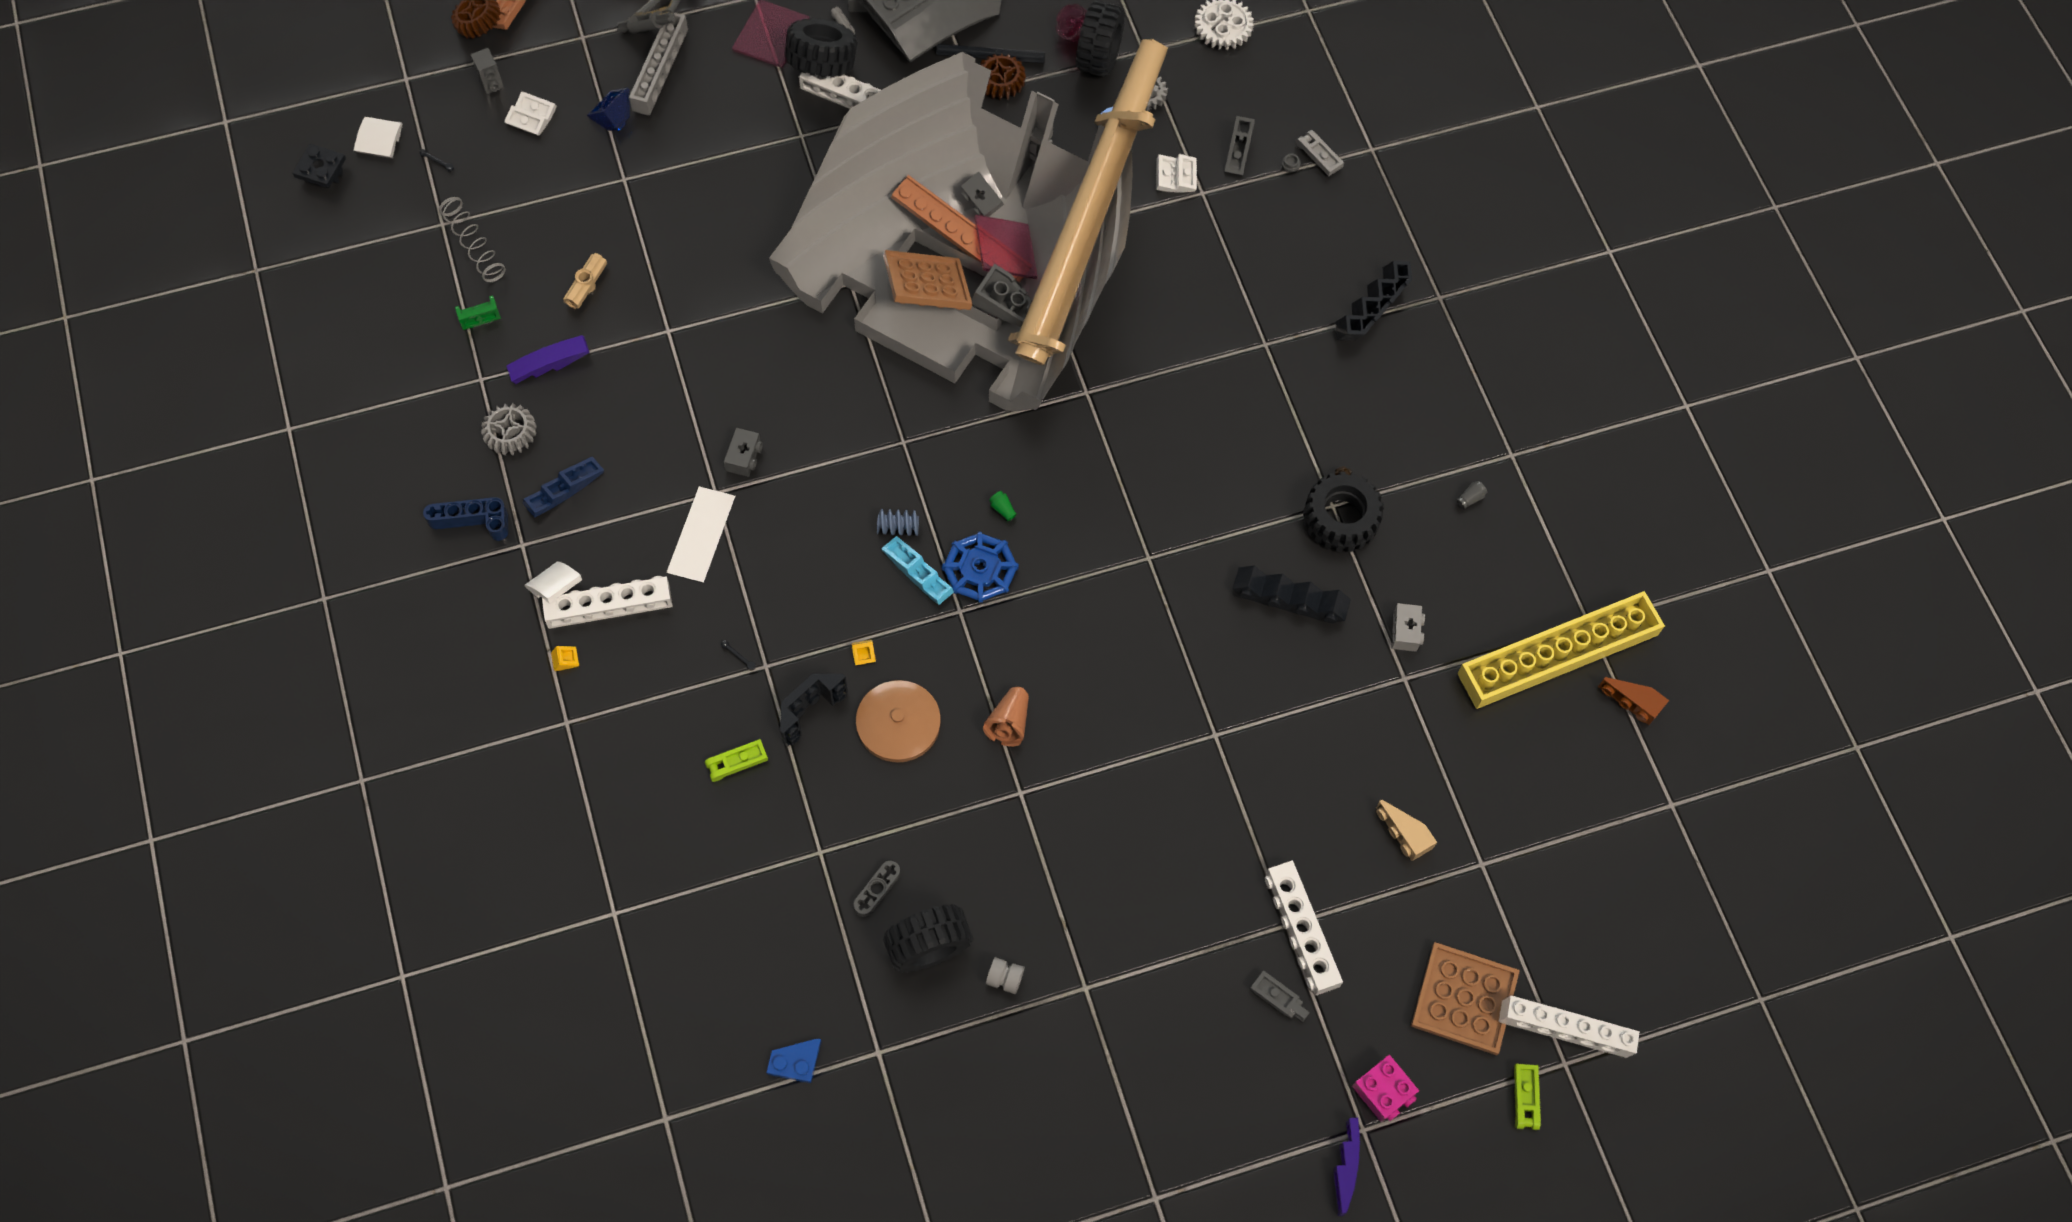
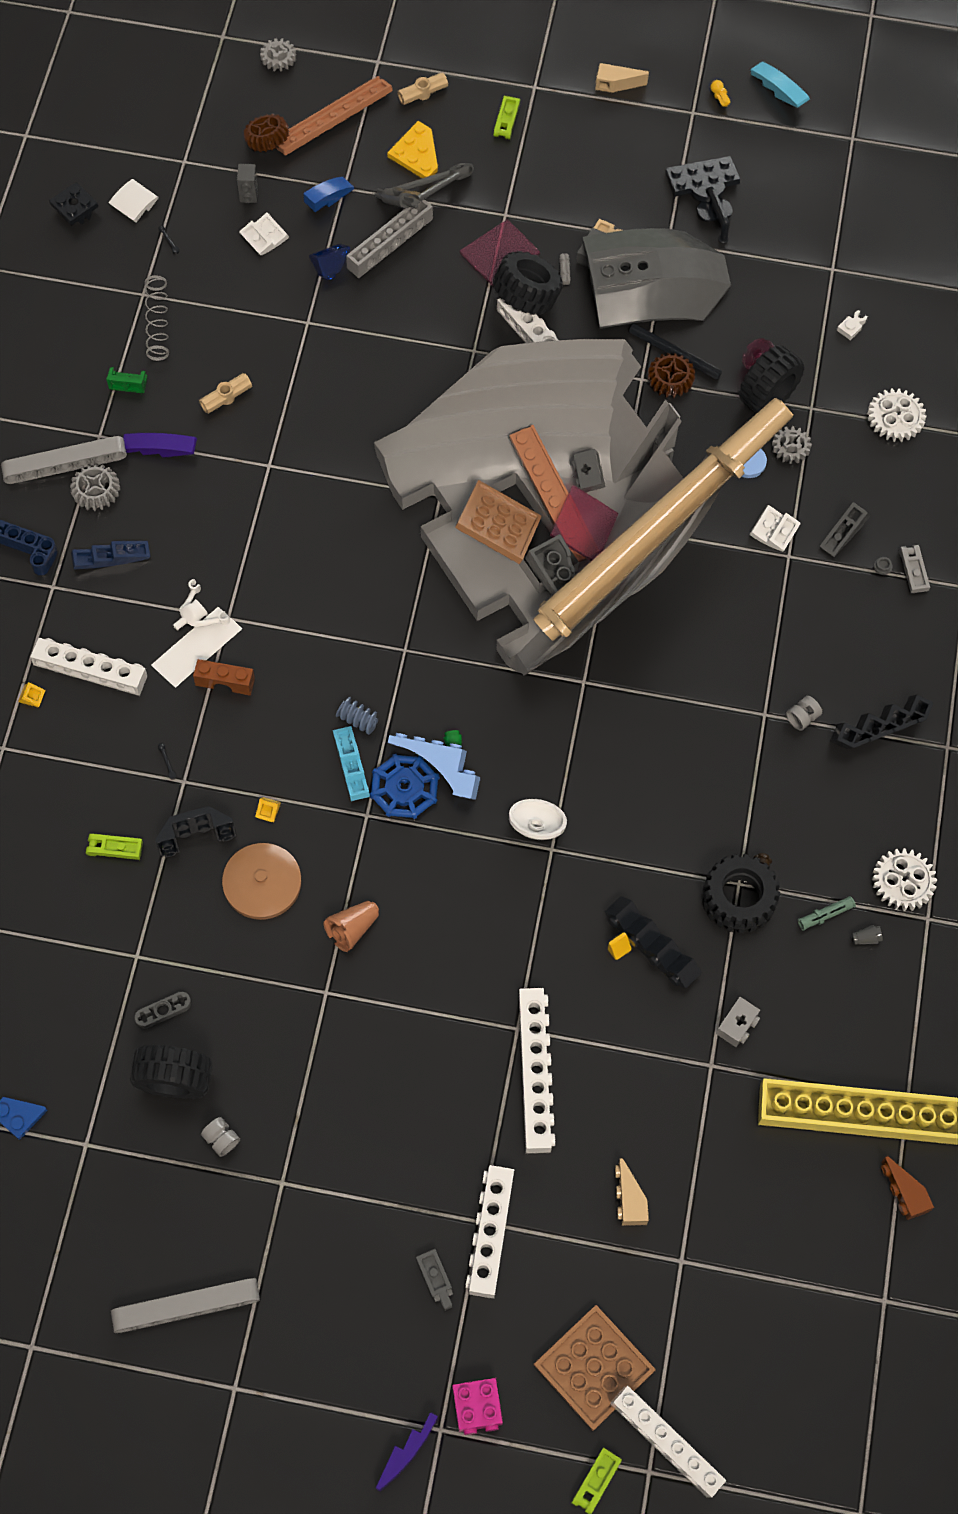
camera: 30 degrees right, 0 degrees up
white slope [525,561,582,604] -> none
dark grey brick [724,428,763,477] -> none
none -> light grey beam [1,436,127,484]
none -> light grey beam [111,1278,260,1333]
none -> white piece [173,579,230,630]
none -> dark orange arch [193,659,255,696]
none -> blue slope [303,177,354,212]
none -> light blue arch [388,733,480,800]
none -> white dish [509,799,567,840]
none -> white brick [519,988,555,1153]
none -> yellow slope [607,933,631,960]
none -> light grey wheel [786,695,822,731]
none -> sand green pin [798,896,856,931]
none -> white gear [872,848,937,911]

